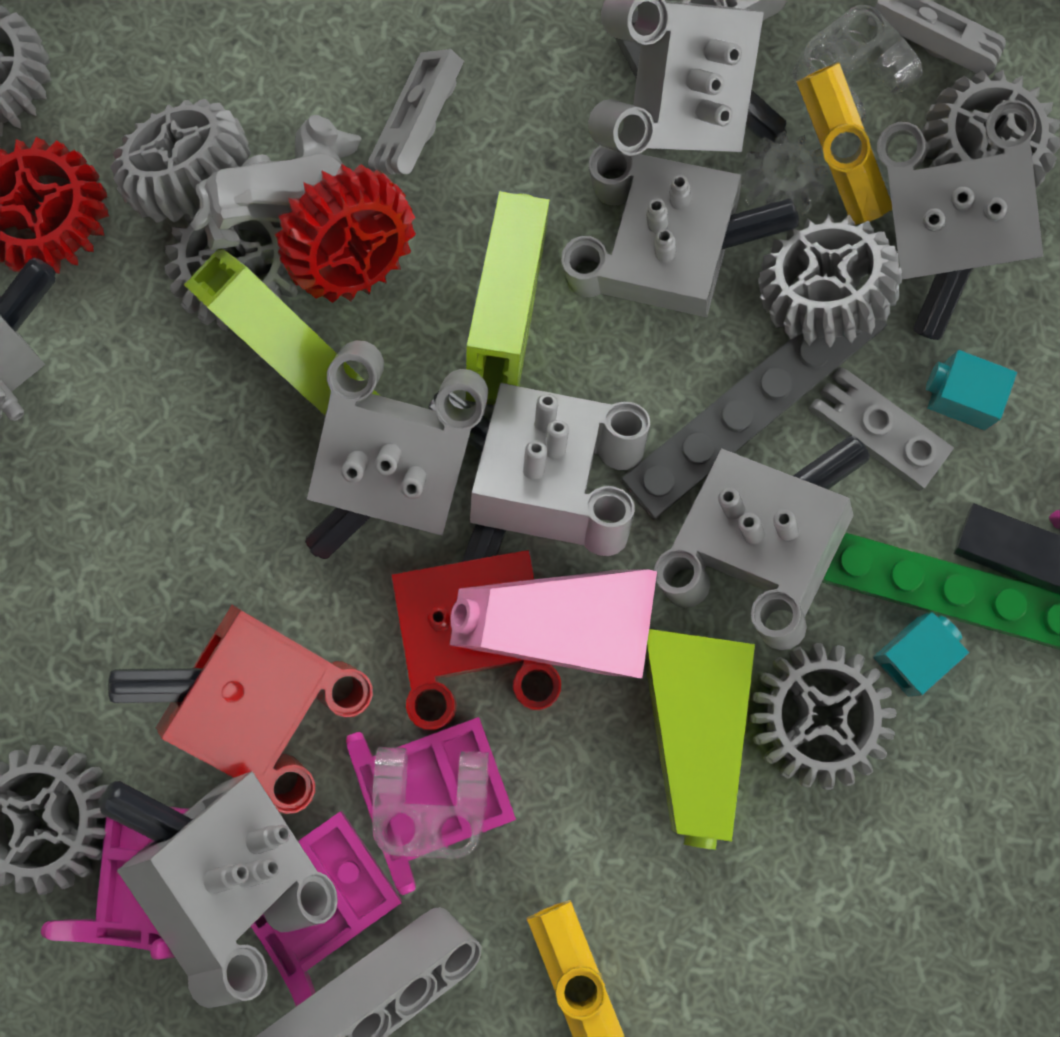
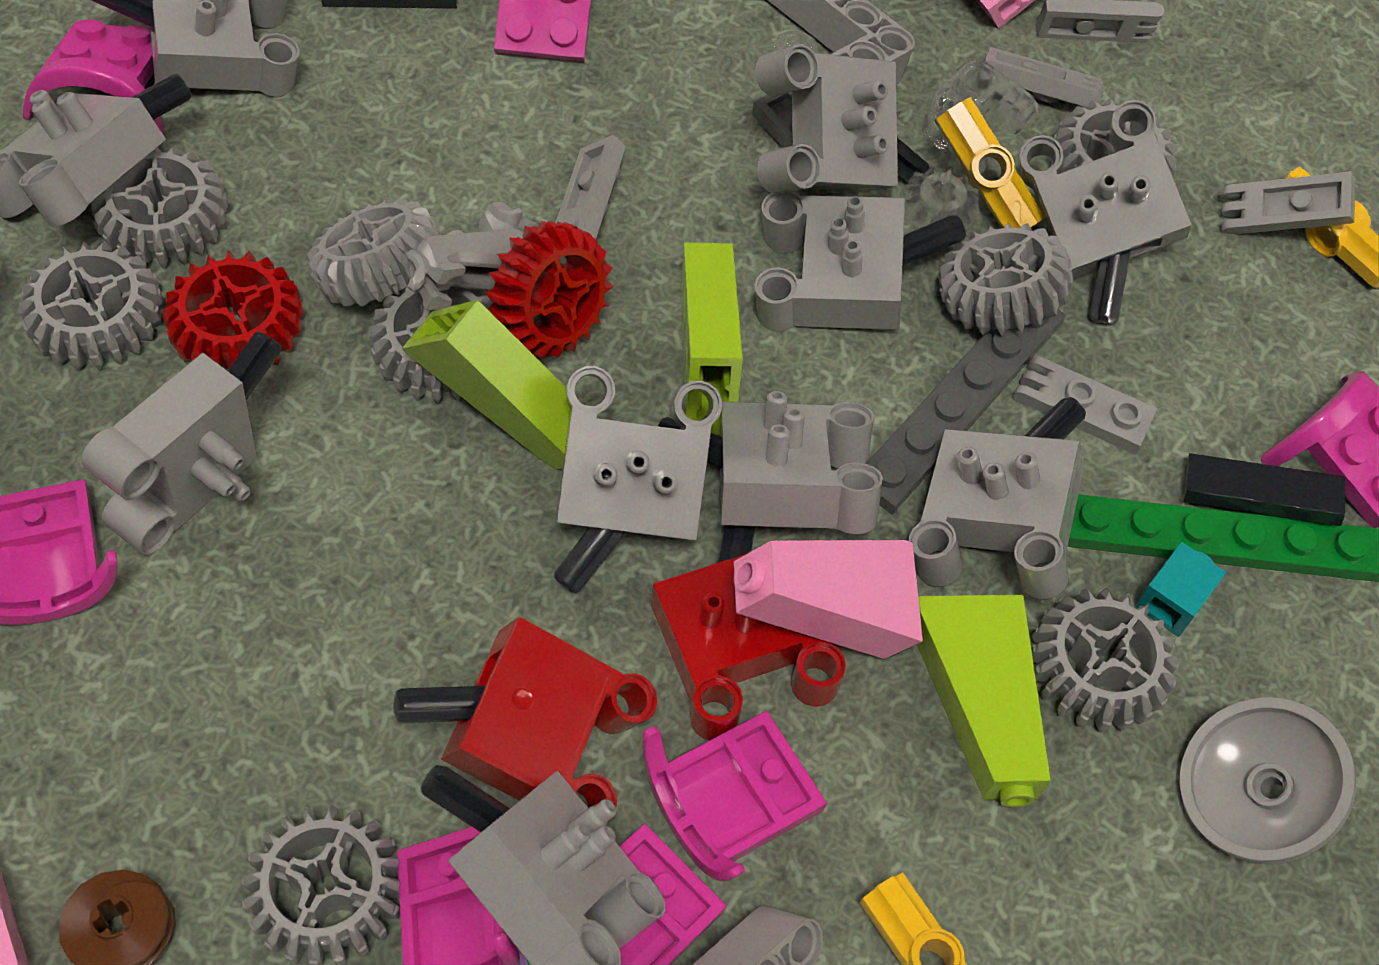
camera: 15 degrees left, 20 degrees down
clear piece [372,747,489,859] -> none
teal brick [926,350,1018,431] -> none
none -> light grey dish [1180,697,1357,864]

